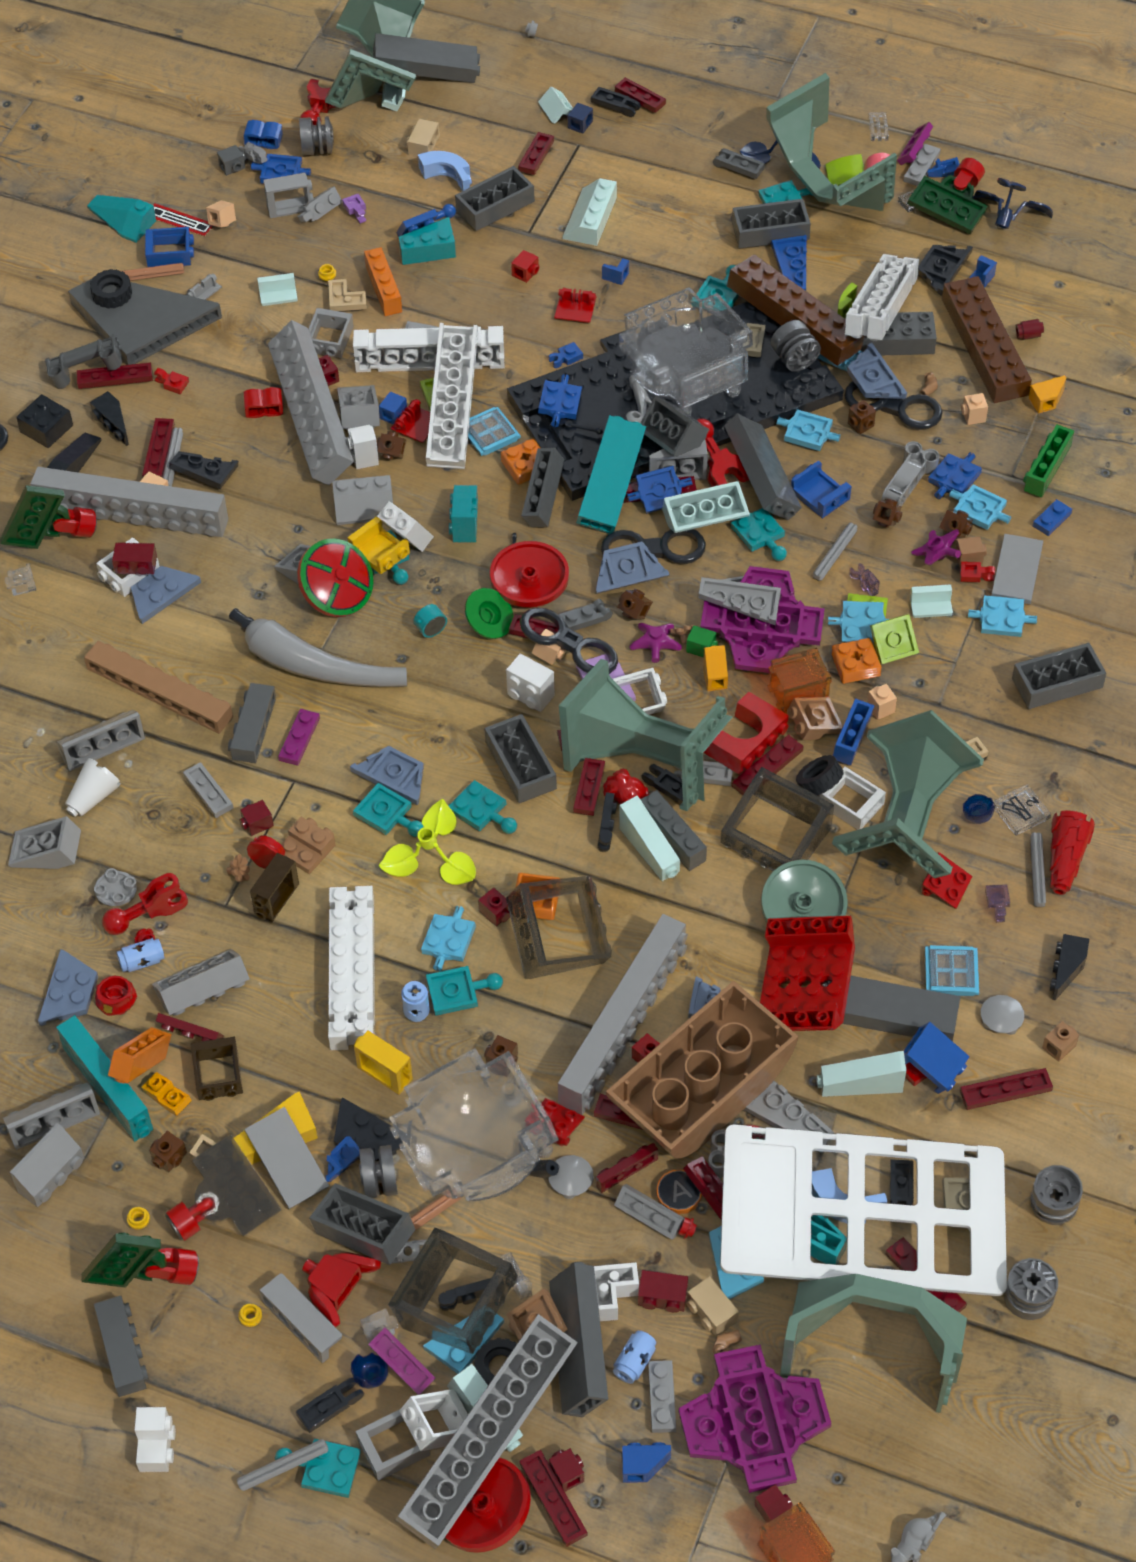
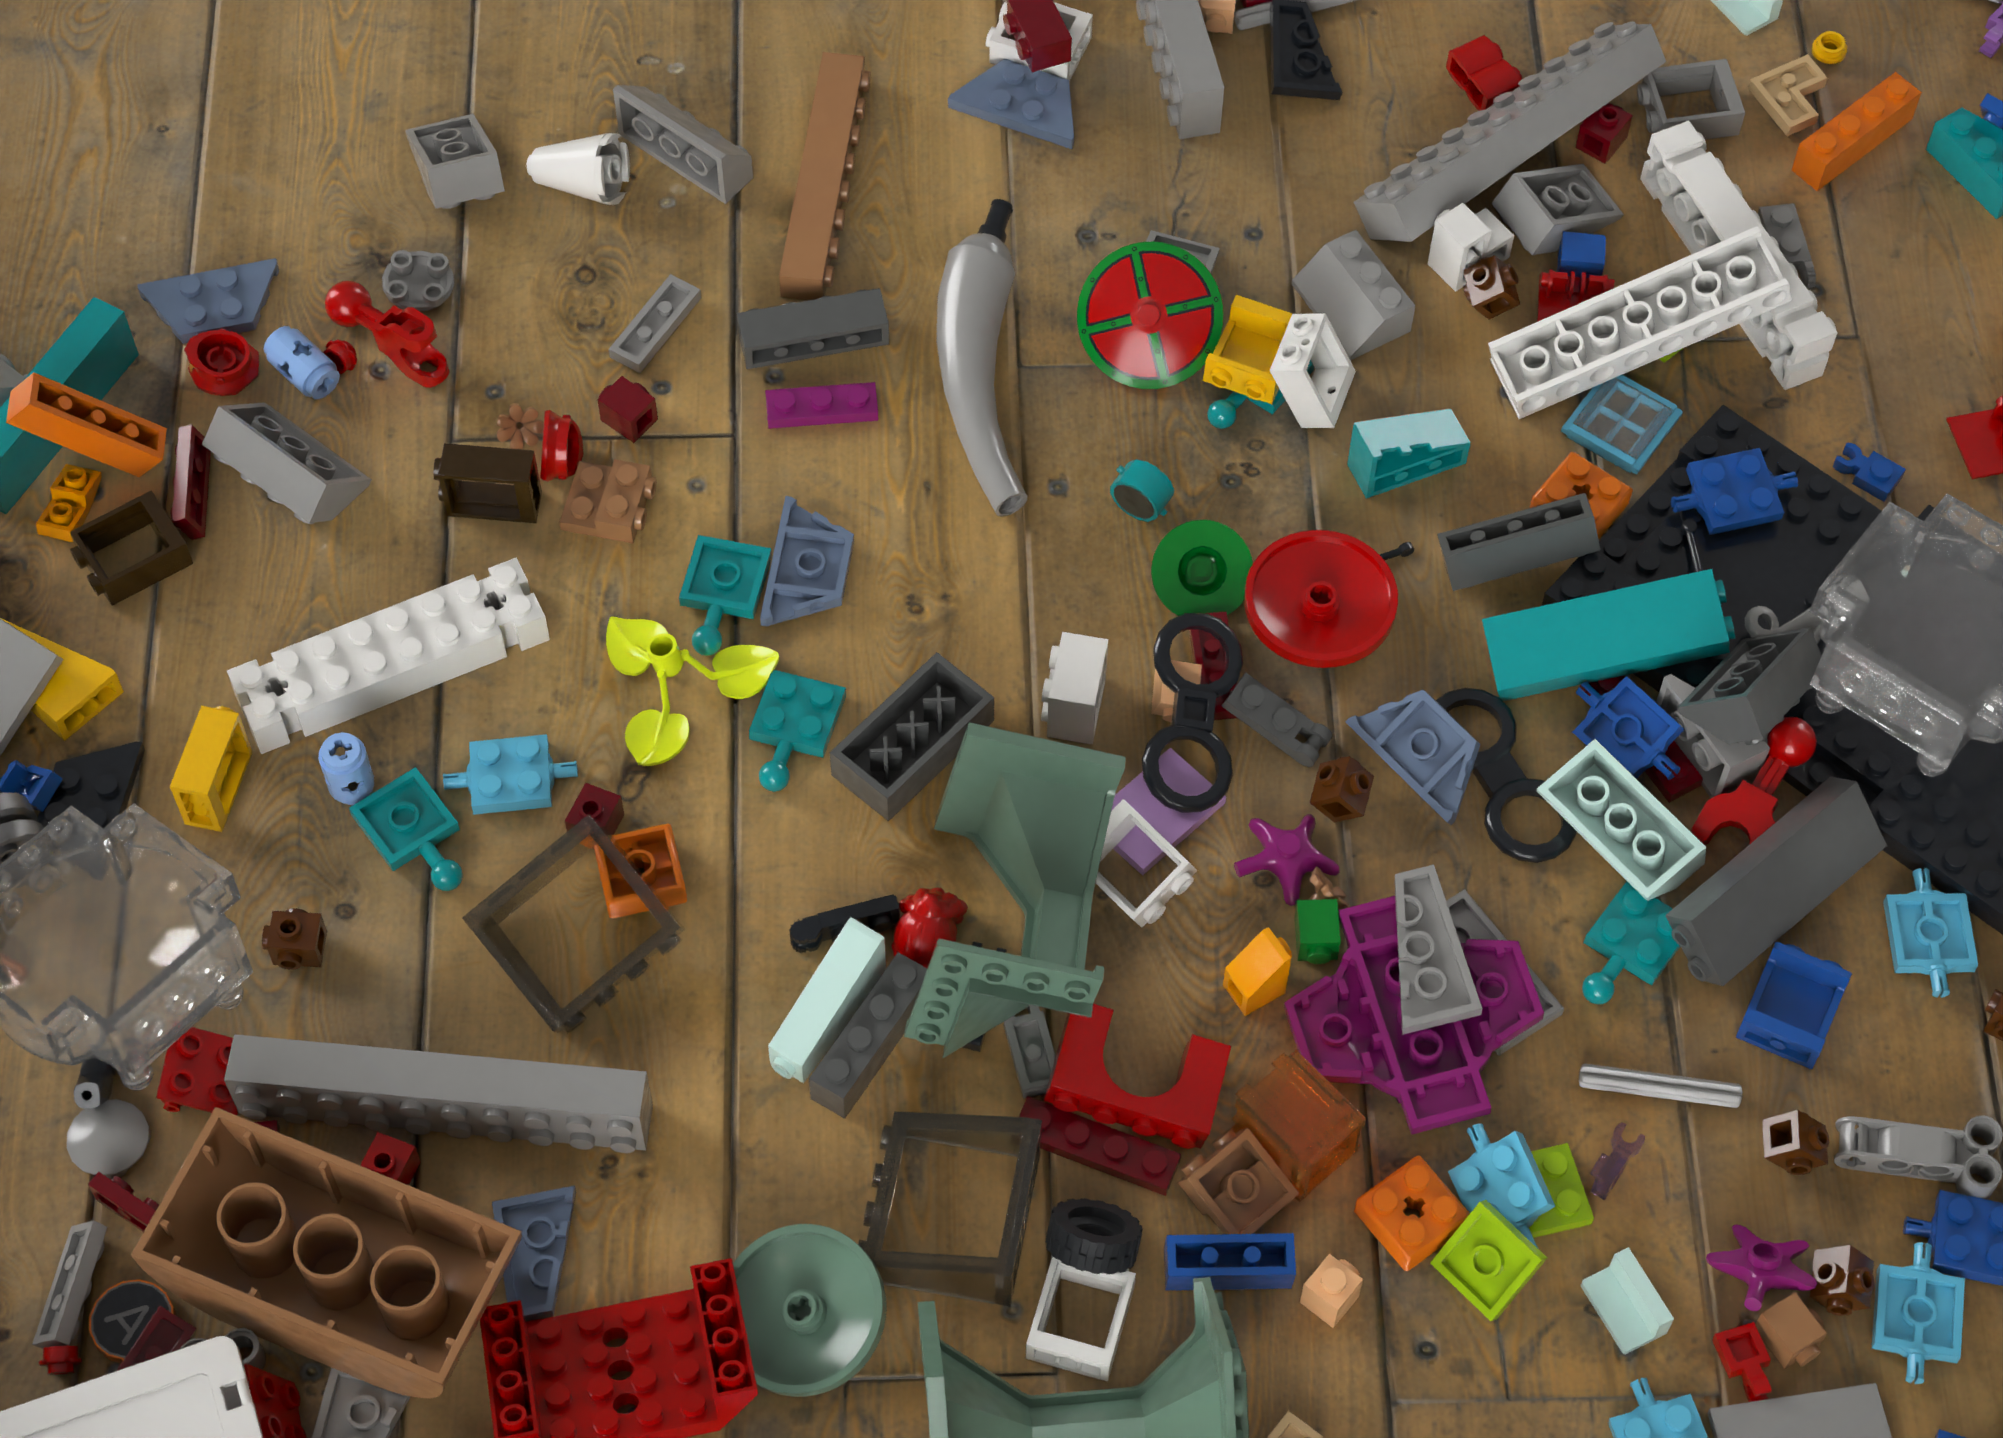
camera: 65 degrees right, 5 degrees up
dark red plate [573,758,605,816] -> none

